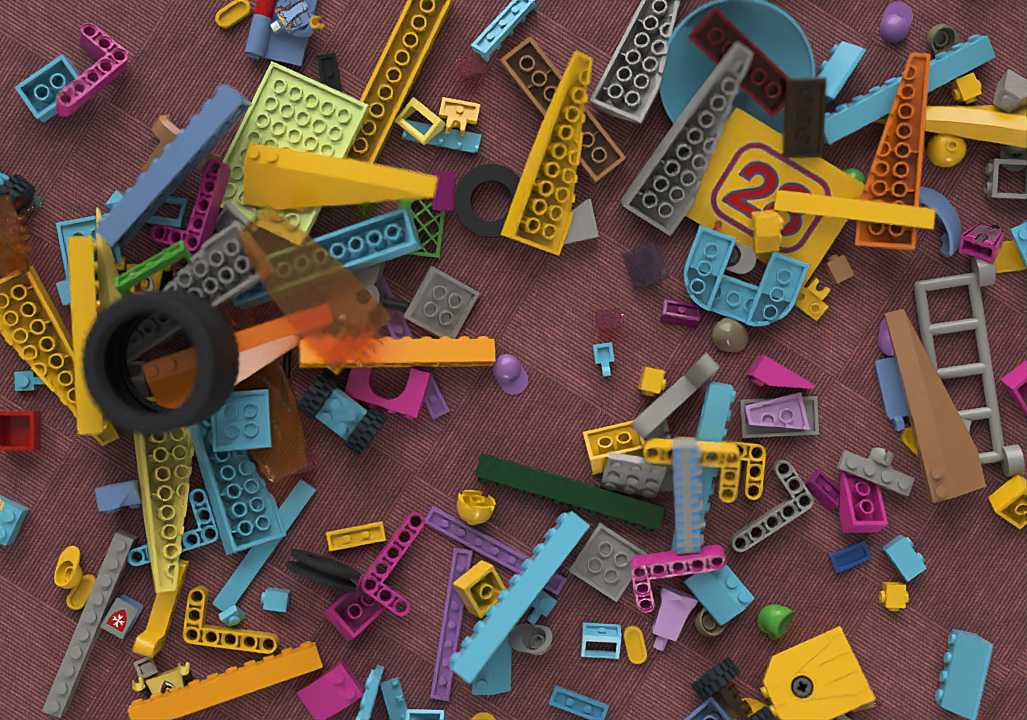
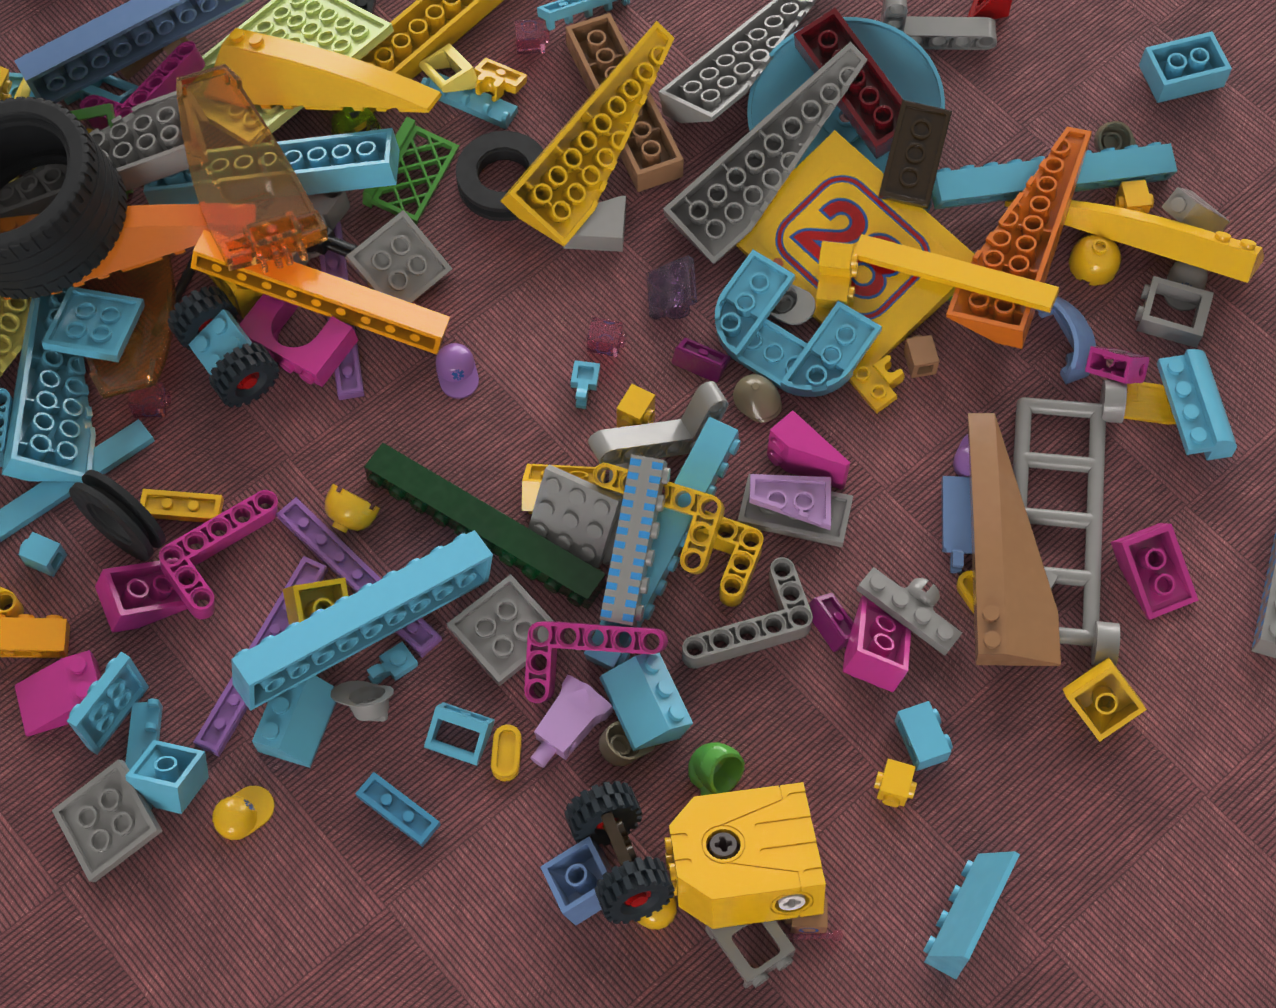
camera: 10 degrees right, 25 degrees down
magenta slope [432,171,455,211] -> none
medium azure slope [815,41,866,105] -> none
blue tile [828,540,872,573] -> none
medium lavender cap [879,2,913,44] -> none

